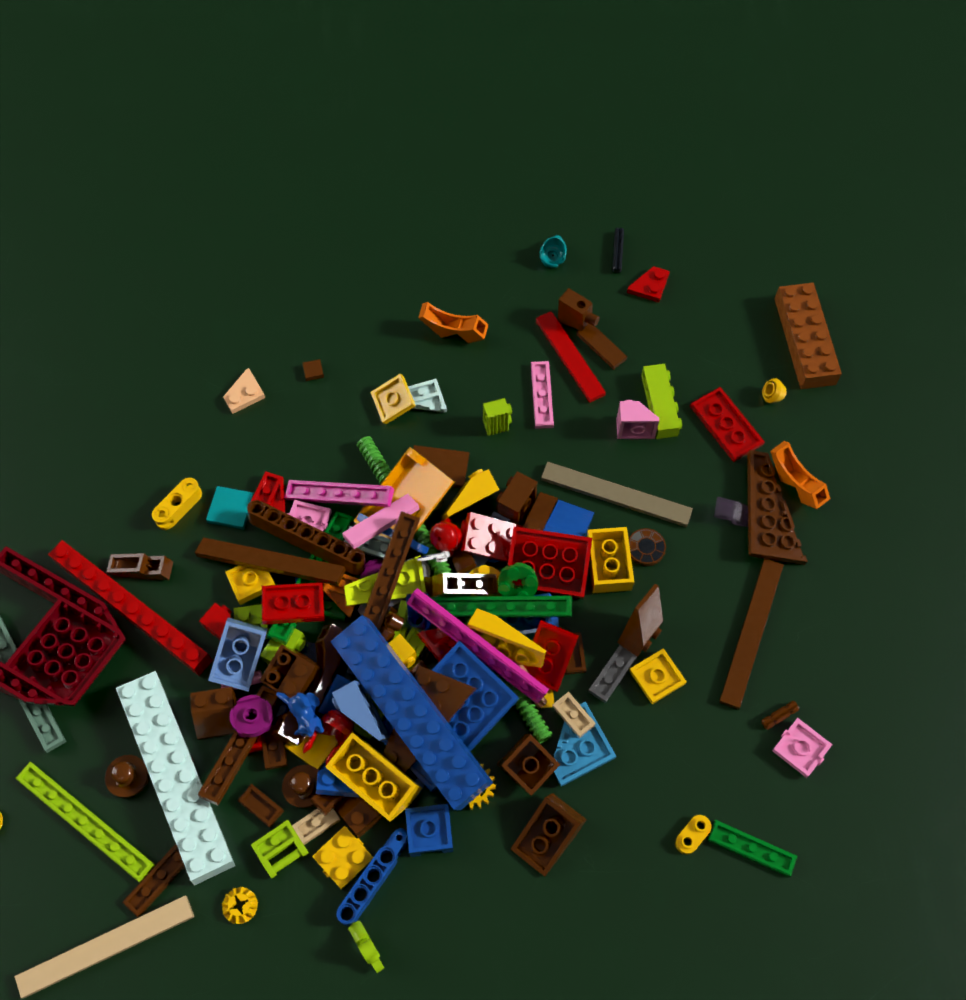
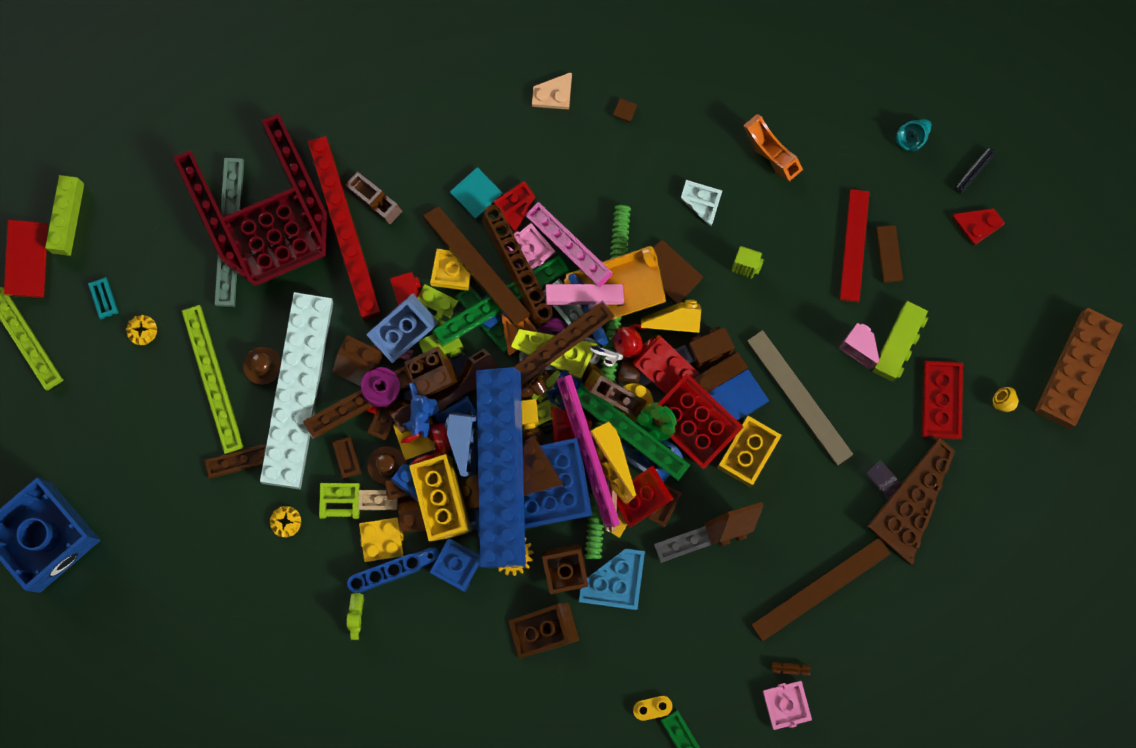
camera: 35 degrees right, 15 degrees up
tan tile [14,895,194,999] -> none
yellow piece [152,478,202,530] -> none
red tile [262,582,325,625] -> none
yellow plate [370,374,416,424] -> none
bright pink tile [531,361,554,429] -> none
tan plate [552,692,596,738] -> none
reddish brown torso [558,288,600,330] -> none
tile [629,528,666,566] -> none
yellow plate [629,648,687,704] -> none
orange arch [770,441,831,509] -> none

